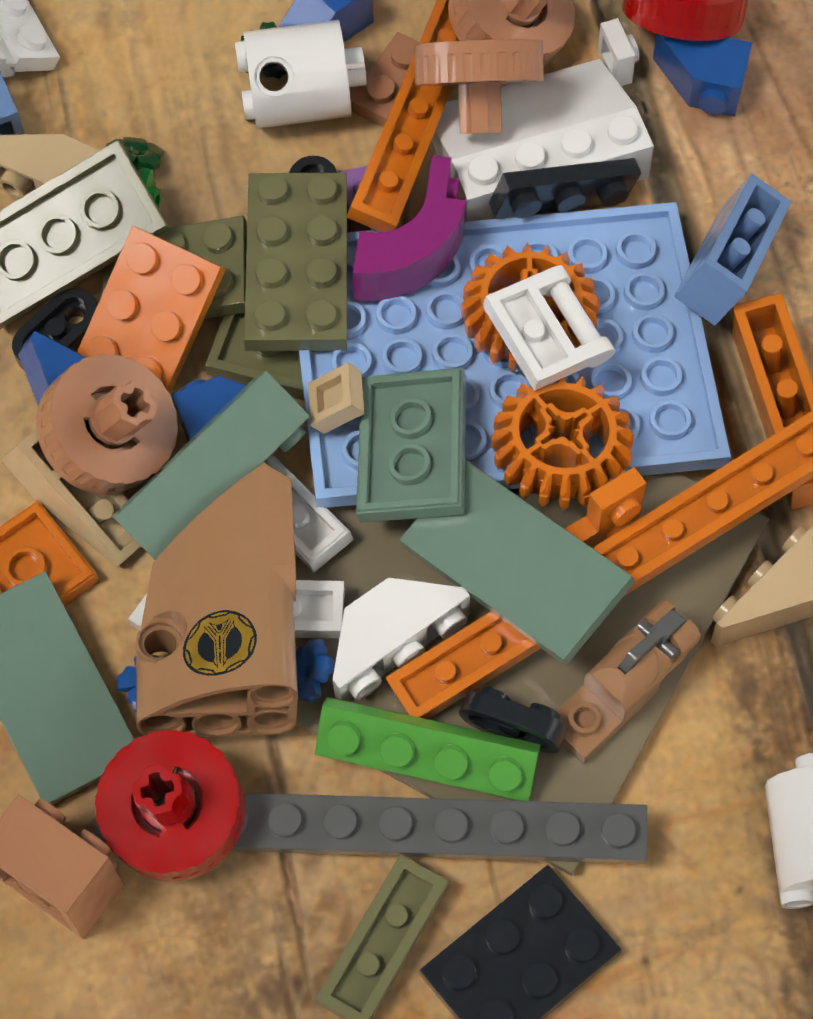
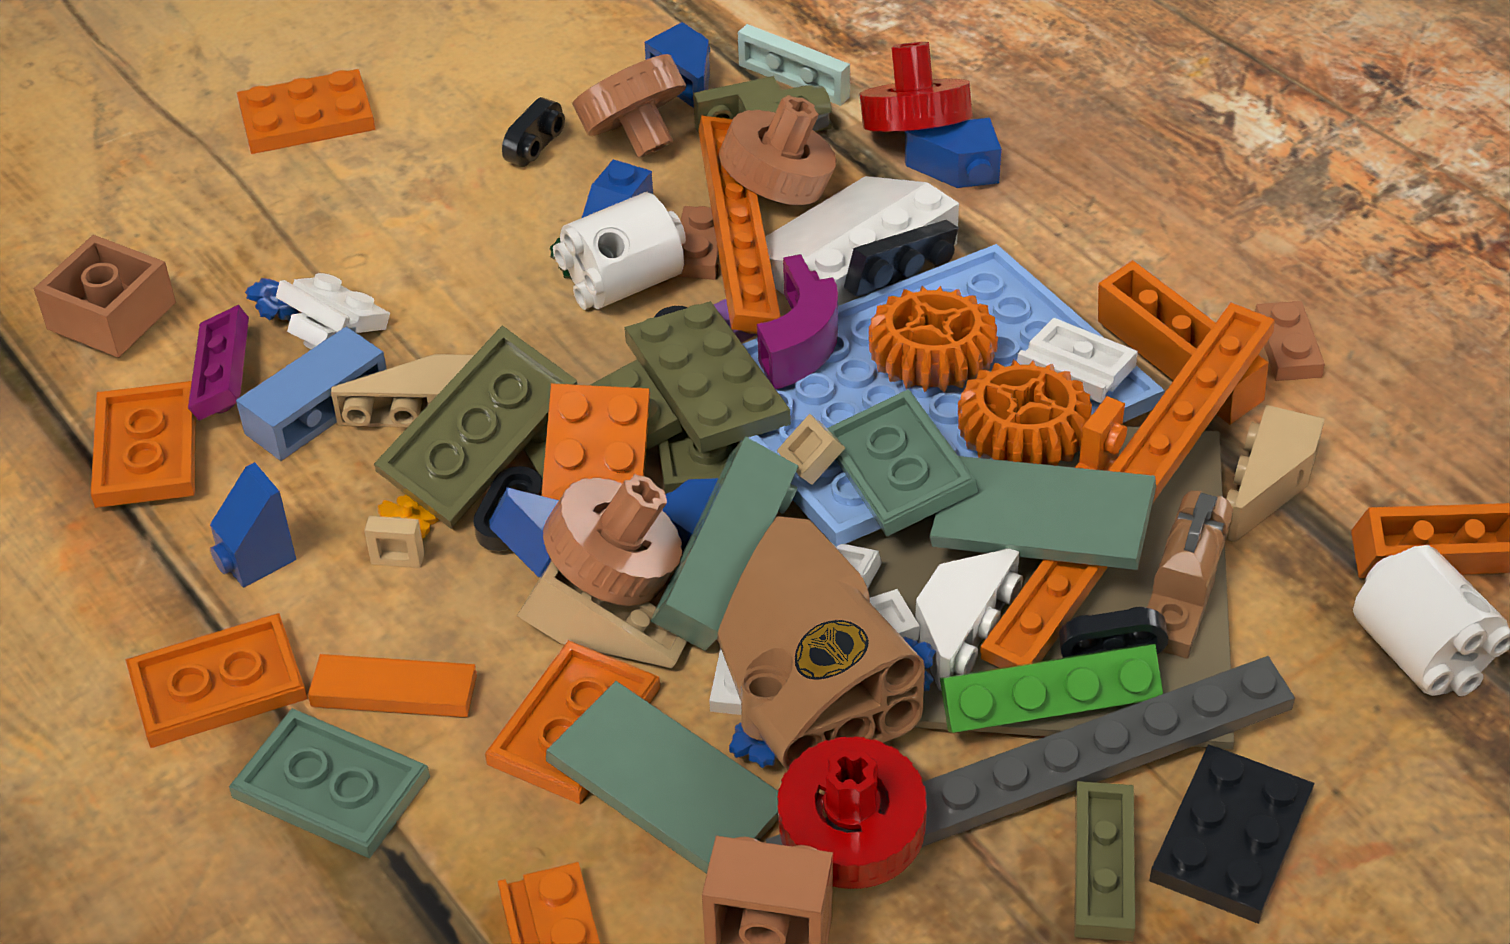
camera: 25 degrees left, 20 degrees down
nougat piece [414,39,544,134] -> none
white plate [483,265,616,391] -> none
white plate [597,18,639,86] -> none
medium blue brick [674,173,792,326] -> none
none -> white plate [1017,318,1138,403]

